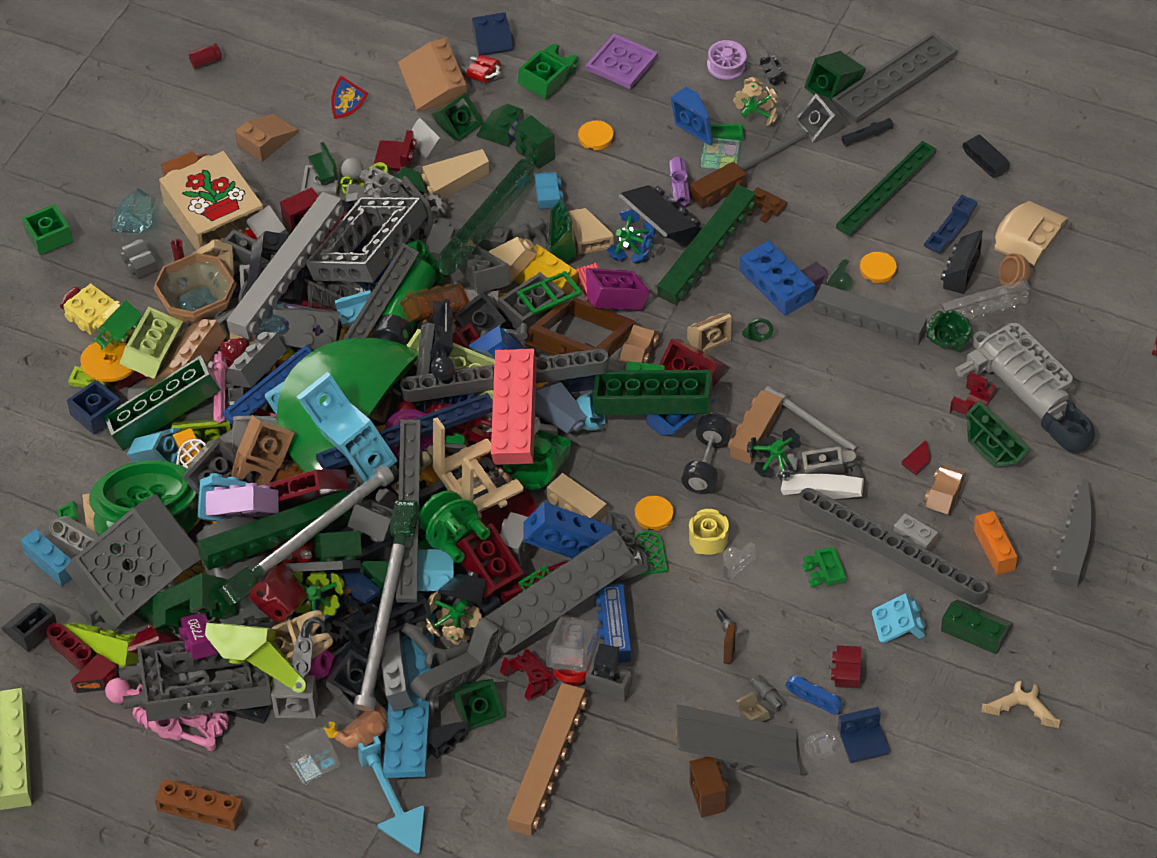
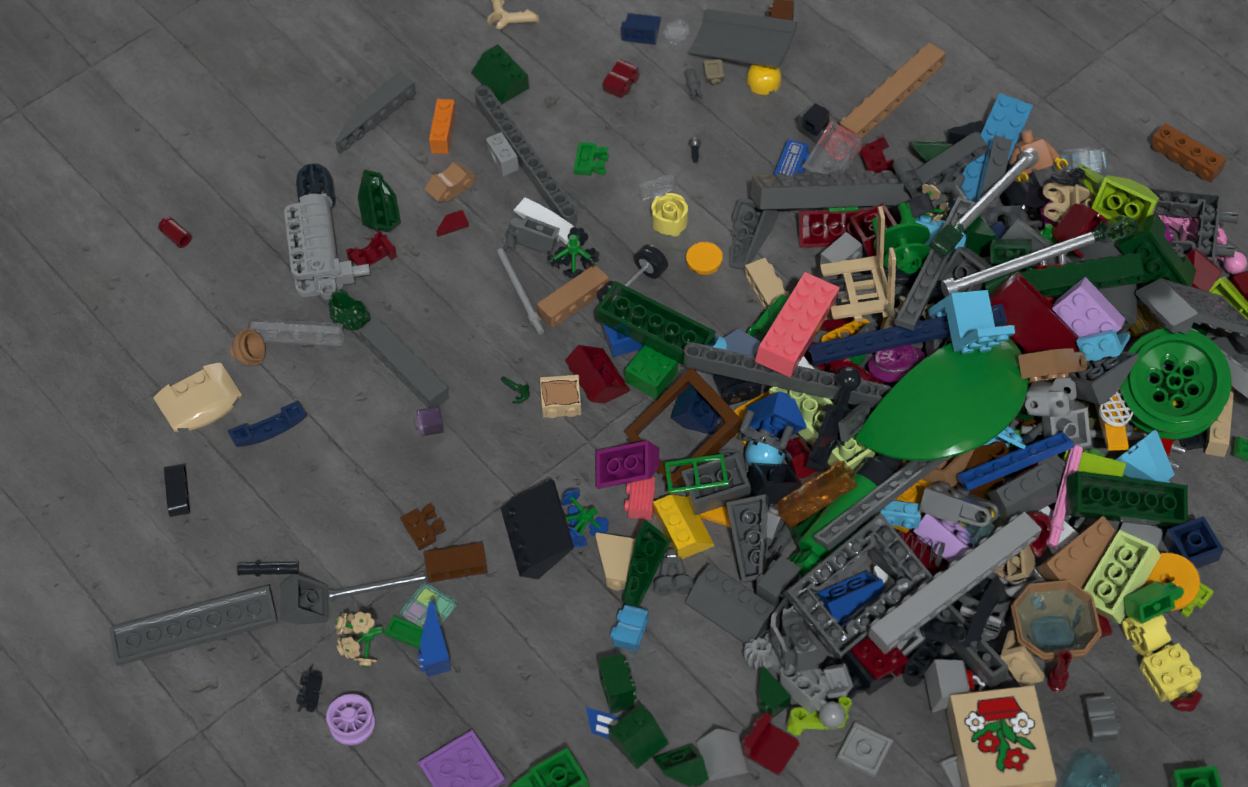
camera: 155 degrees left, 5 degrees up
dark red brick [280,187,319,234] -> none
dark green panel [308,142,338,185] -> none
medium azure piece [358,736,424,854] -> none
tan slope [420,149,489,198] -> none
clear green beam [439,159,534,275] -> none
tan slope [488,237,537,284] -> none
blue brick [523,502,612,558] -> none
light orange tile [578,121,613,150] -> none
medium nougat brick [619,325,660,363] -> none
green window [634,531,667,576] -> none
dark green brick [657,184,757,305] -> none
medium lavender piece [669,157,690,207] -> none
reddish brown tile [723,624,736,664] -> none
blue brick [740,240,815,316] -> none
blue plate [785,676,843,714] -> none
dark green slope [804,51,866,102] -> none
clear green tile [825,258,852,290] -> none
dark green plate [836,141,937,237] -> none
light orange tile [860,252,897,283] -> none
medium azure bracket [872,593,926,643] -> none
black slope [941,230,983,294] -> none

